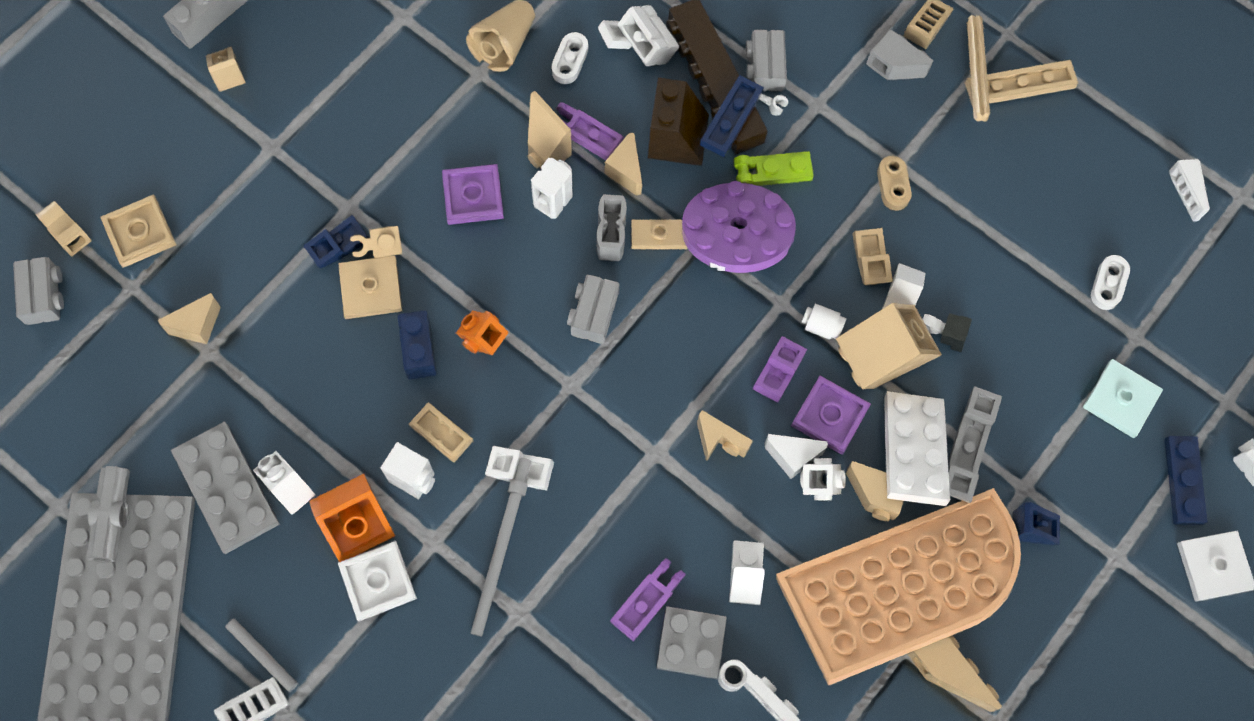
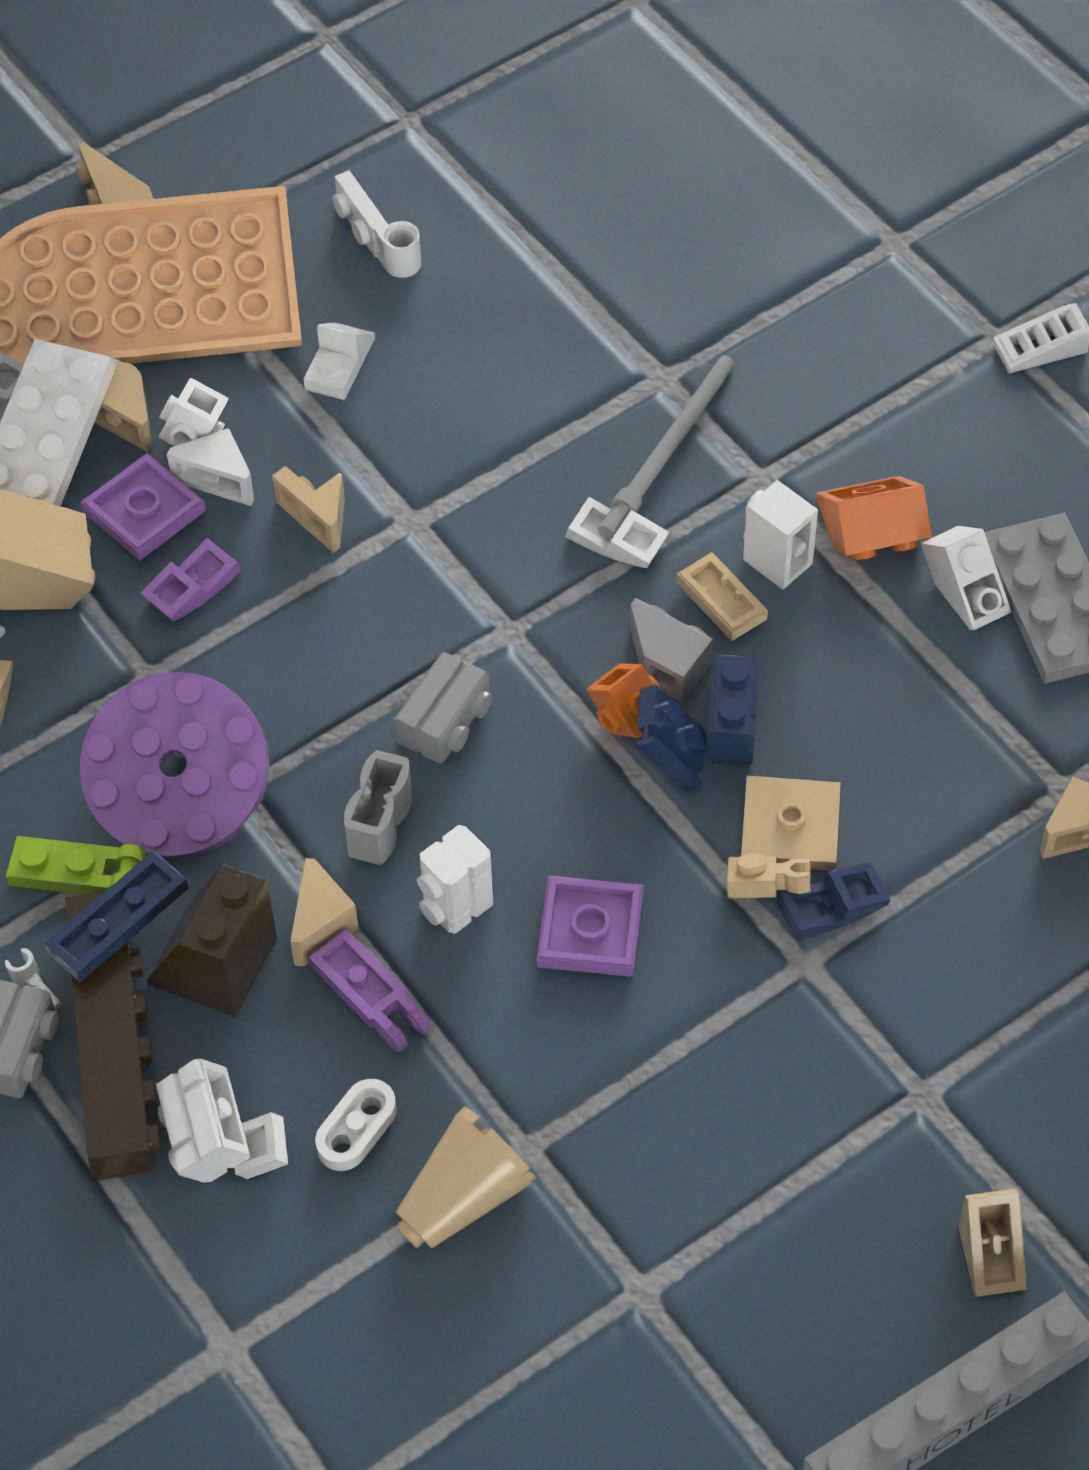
camera: 160 degrees left, 15 degrees down
light grey bar [226,619,298,692] -> none
white plate [338,541,417,621] -> none
tan slope [527,91,572,169] -> none
medium lavender hinge [610,558,686,642] -> none
tan plate [631,220,688,249] -> none
light grey plate [656,606,727,679] -> none
white brick [801,303,846,340] -> none
none -> light grey slope [630,598,713,702]
none -> dark blue plate [637,684,707,791]

